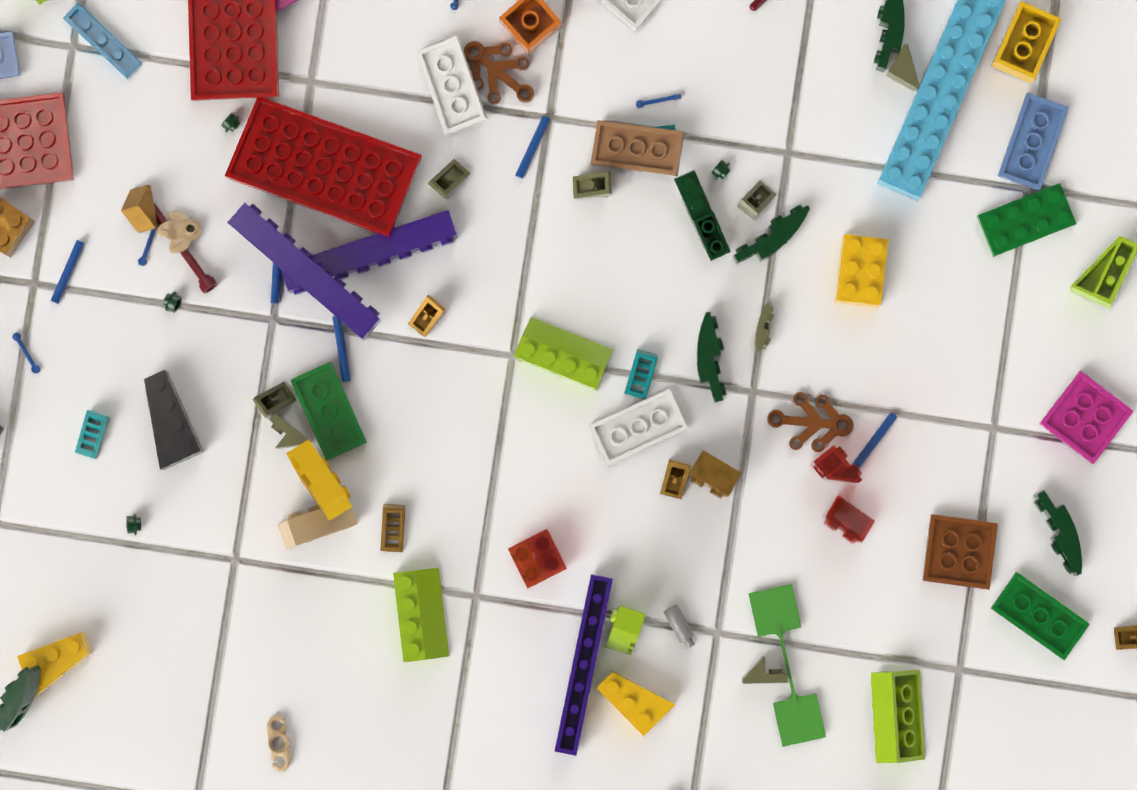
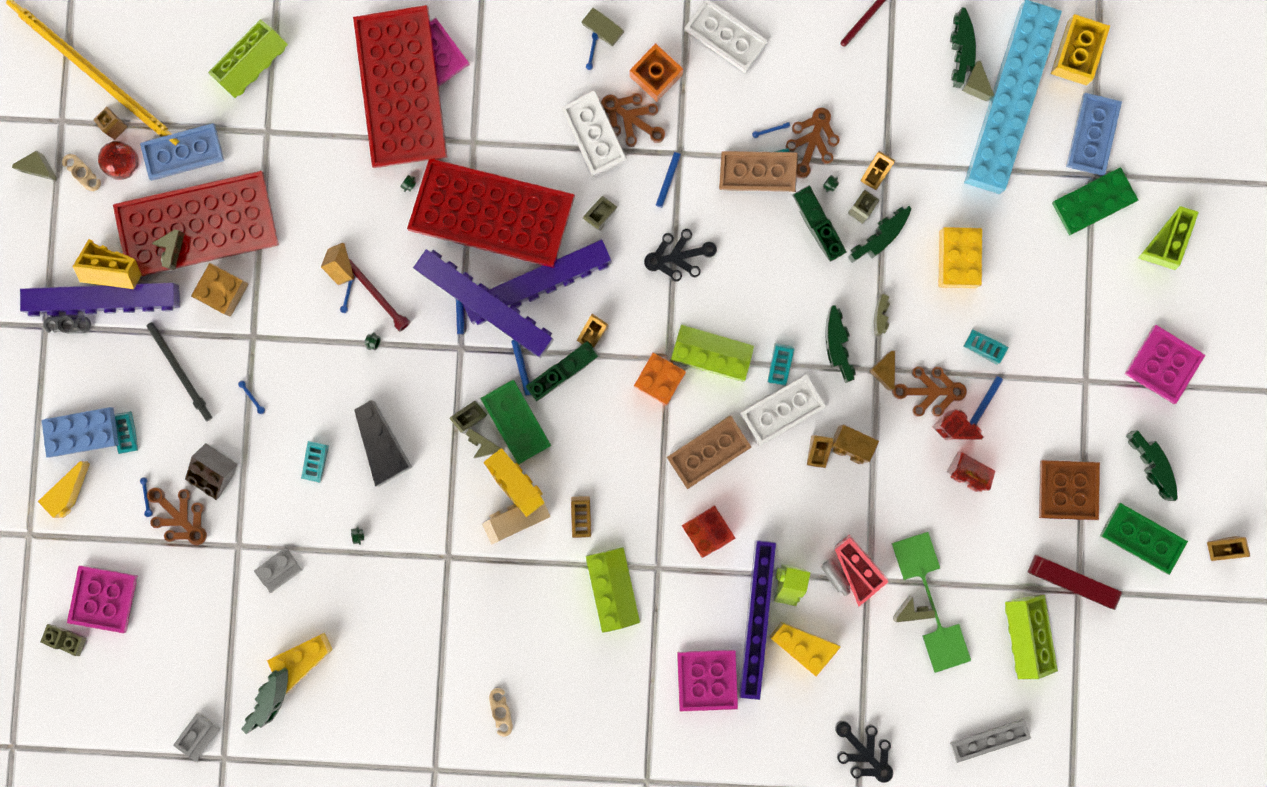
camera: 10 degrees left, 0 degrees up
blue bar [50,240,85,304] -> none
dark azure tile [63,3,143,79] -> none
tan plate [157,210,202,253] -> none
olive slope [573,171,612,199] -> none
none -> light grey plate [254,548,303,593]
none -> dark green slope [525,341,600,402]
none -> orange brick [634,353,686,406]
none -> black plant [644,229,717,282]
none -> medium nougat plate [666,415,752,489]
none -> dark pink plate [677,650,738,712]
none -> dark orange plant [785,107,840,179]
none -> coral wedge [835,534,889,606]
none -> pearl gold slope [860,151,895,190]
none -> pearl gold slope [869,351,895,390]
none -> teal slope [963,330,1009,365]
none -> dark red beam [1027,555,1123,610]

